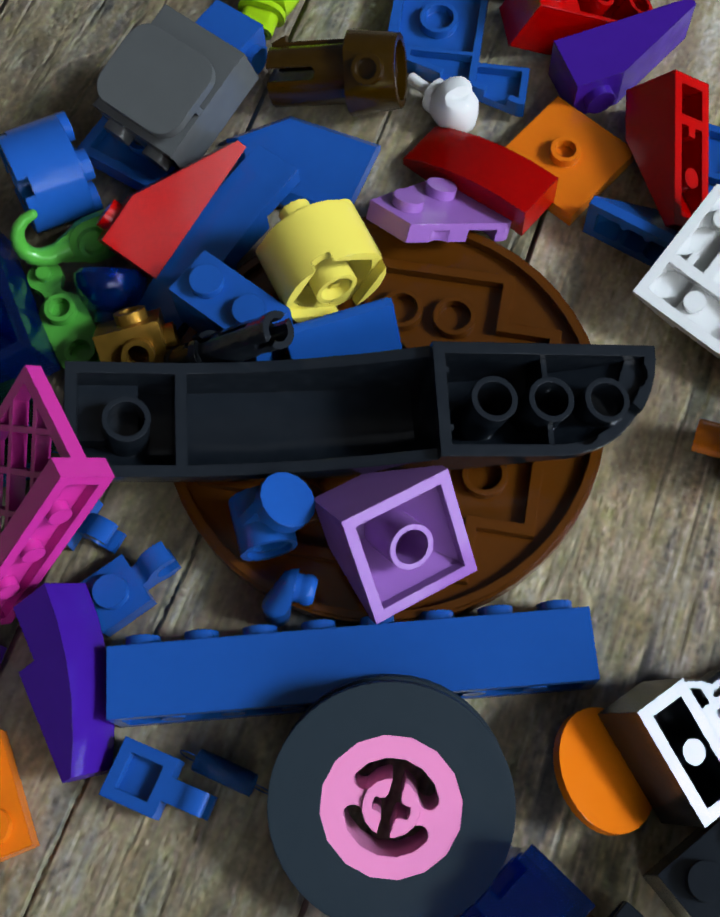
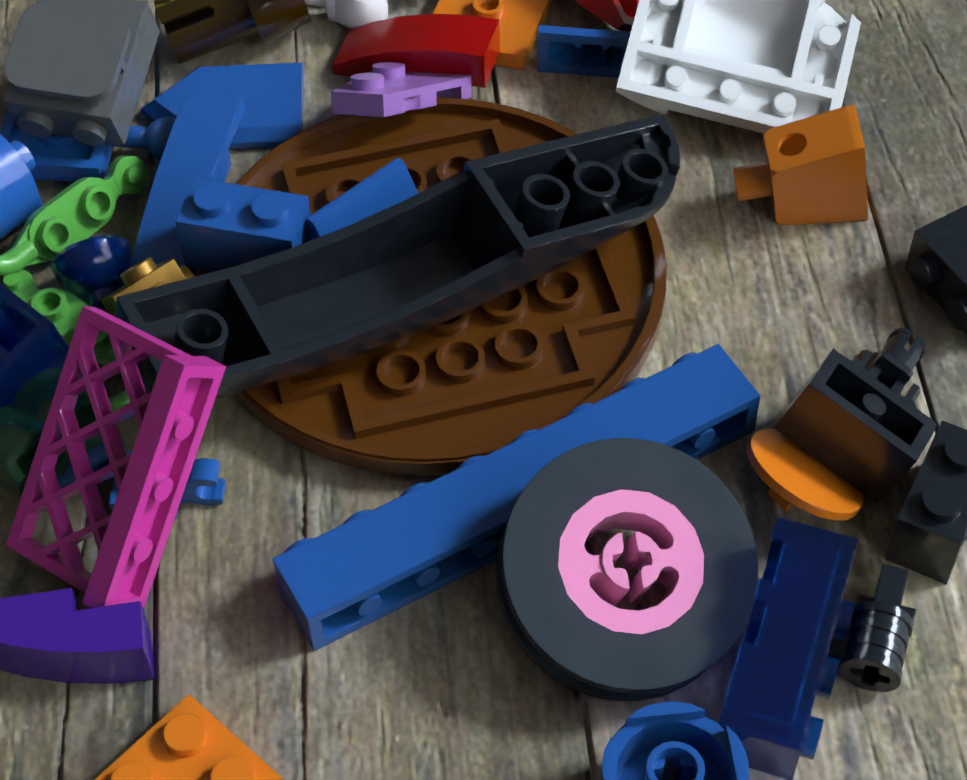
camera: 30 degrees left, 15 degrees down
dark purple slope [13,583,114,784] -> none
blue plate [80,541,182,637] -> none
red slope [96,140,246,279] -> none
blue plate [98,736,218,821] -> none
black pin [164,310,294,363] -> none
blue piece [180,749,268,797] -> none
blue piece [228,472,315,561] -> none
light yellow brick [256,199,386,323] -> none
blue arm [262,568,319,627] -> none
medium lavender slope [314,465,477,624] -> none

